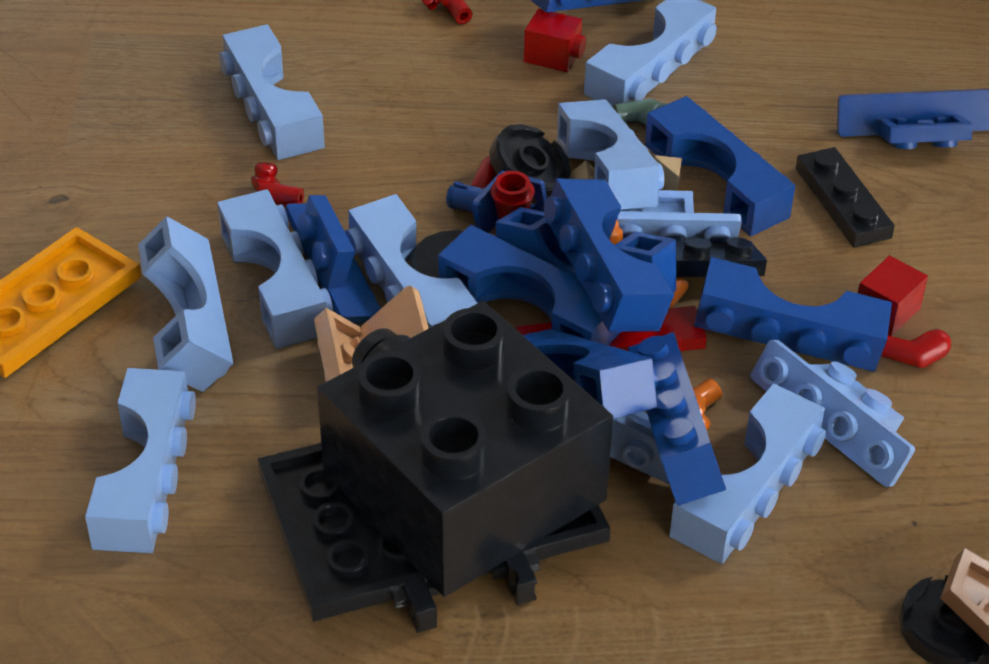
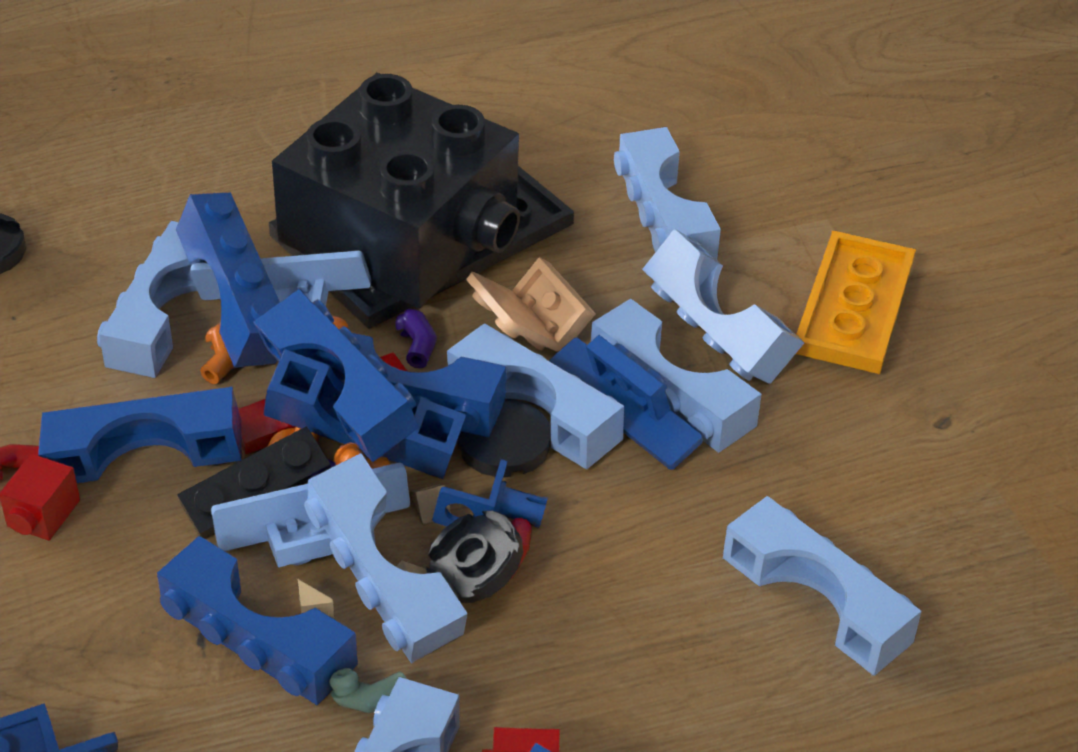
camera: 160 degrees right, 0 degrees up
red arm [251,162,304,206] -> none
red cone [491,171,535,220] -> none
blue arch [523,329,658,419] -> none
light blue bracket [750,340,915,487] -> none
black plate [796,147,895,248] -> none

